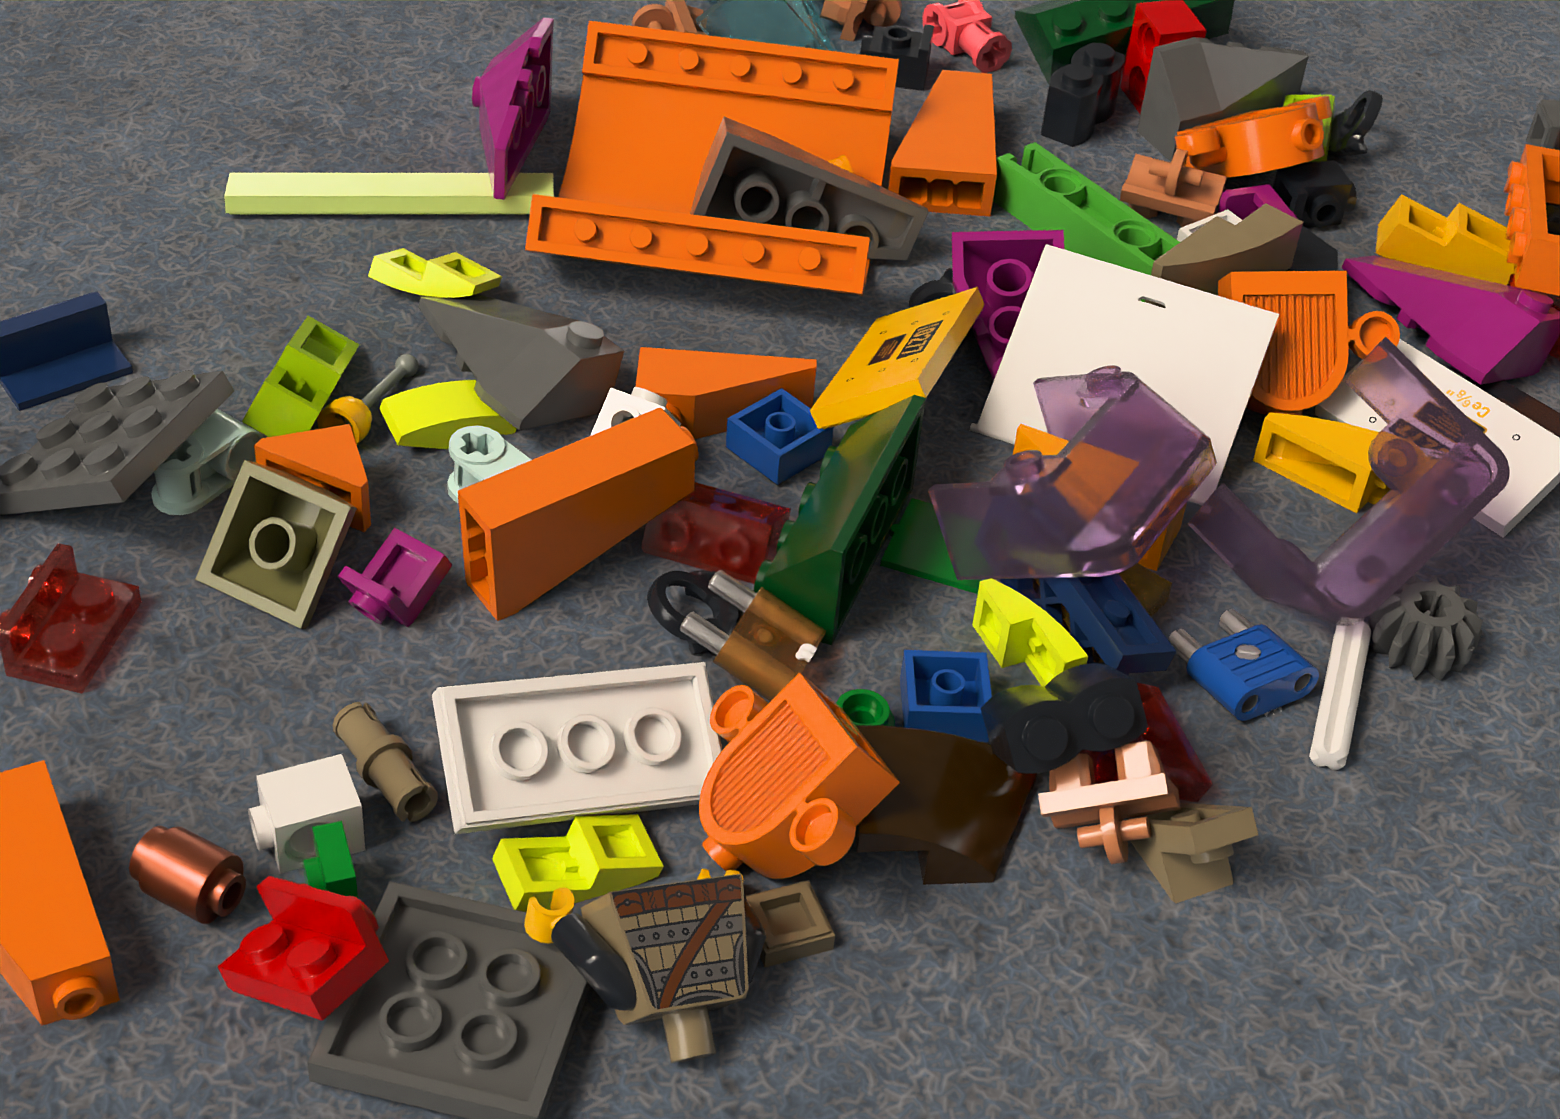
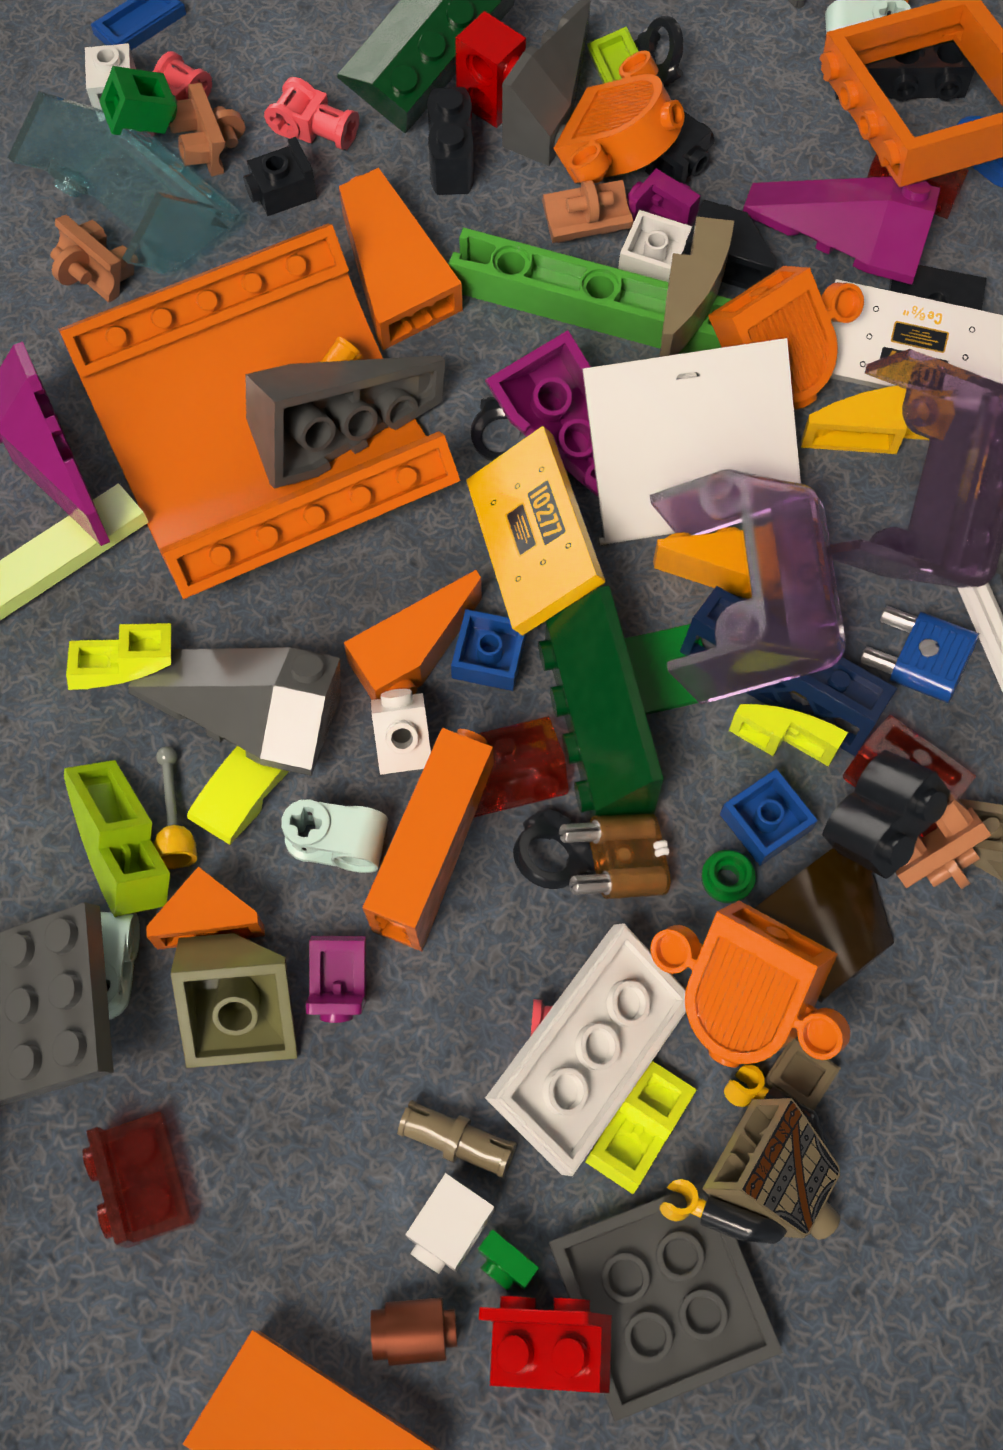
camera: 30 degrees left, 25 degrees up
yellow slope [1375,194,1515,287] -> none

